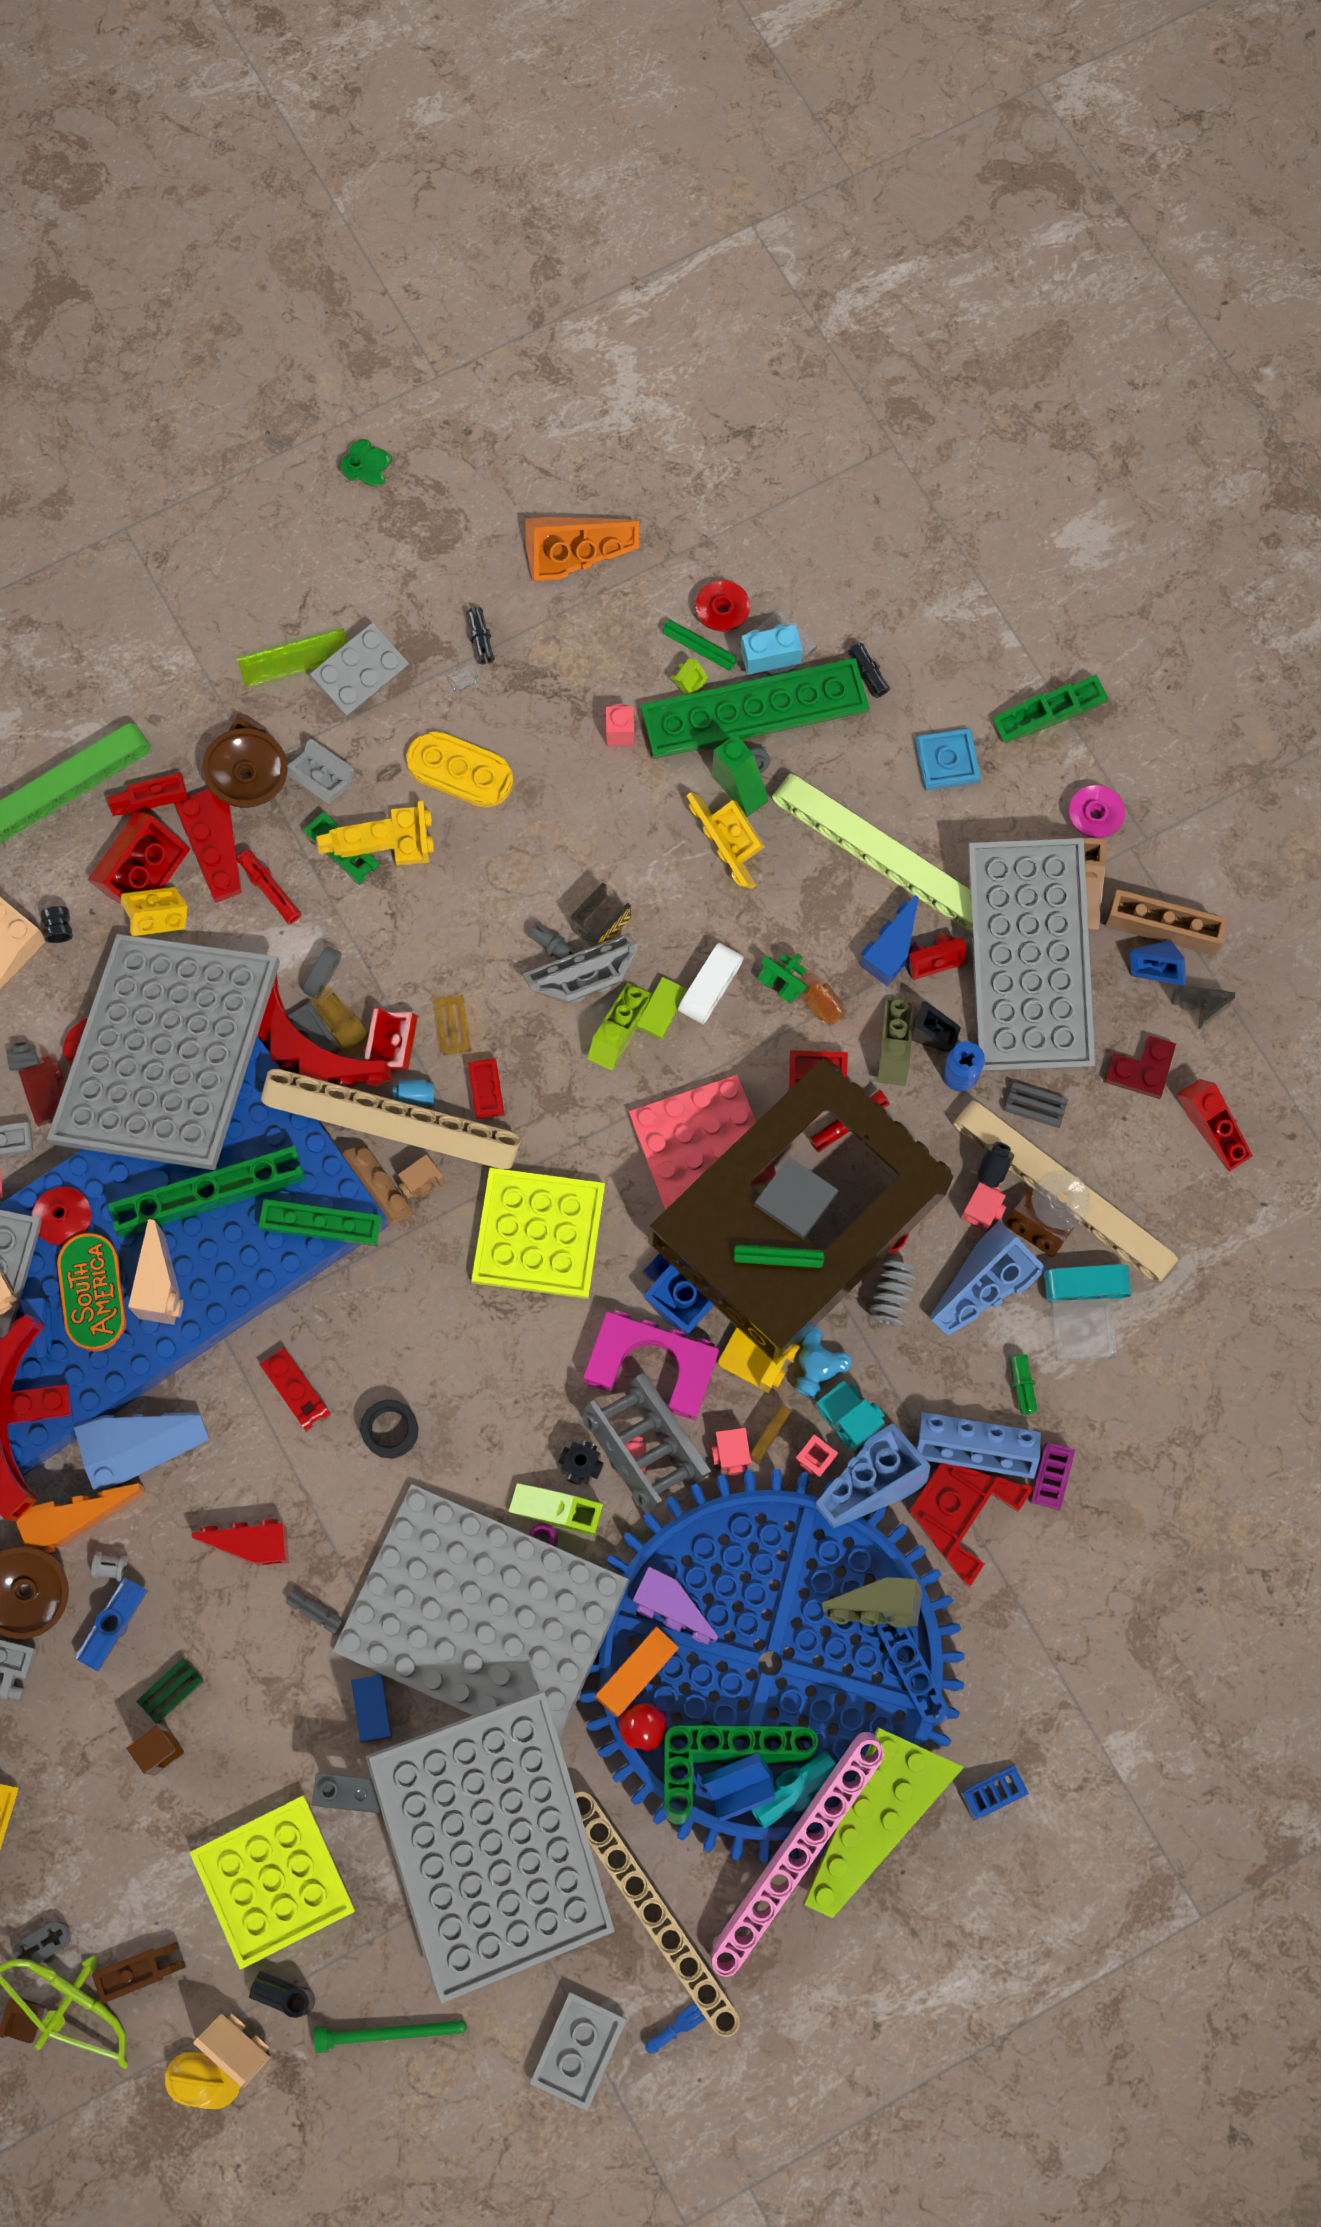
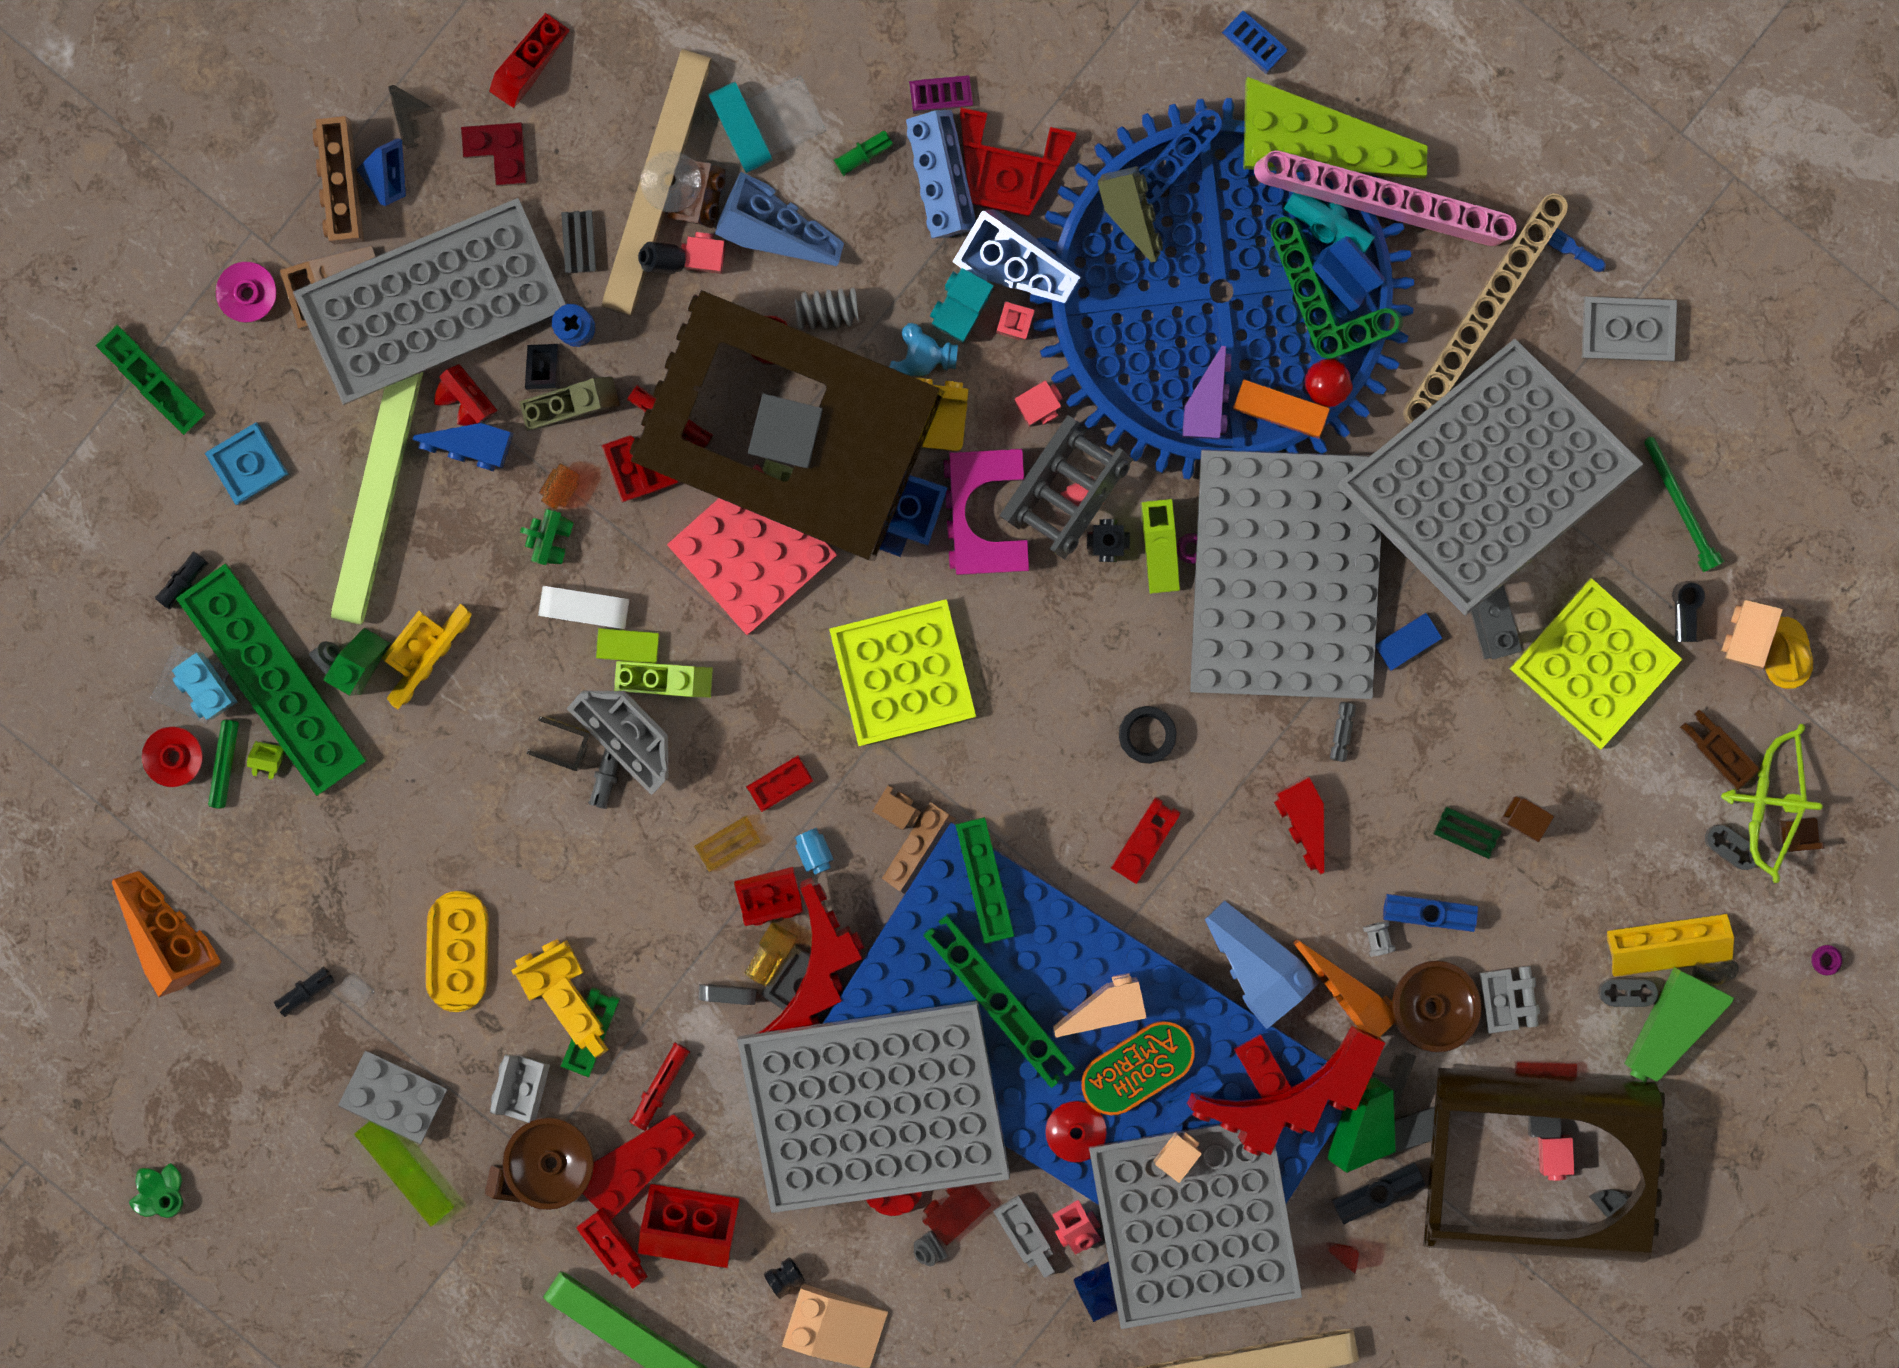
camera: 110 degrees left, 15 degrees up
yellow bracket [121,887,188,936] -> none
tan beam [261,1069,521,1169] -> none
coral brick [606,704,635,746] -> none
green axle [734,1244,824,1268] -> none
pearl gold tile [750,1405,792,1465] -> none

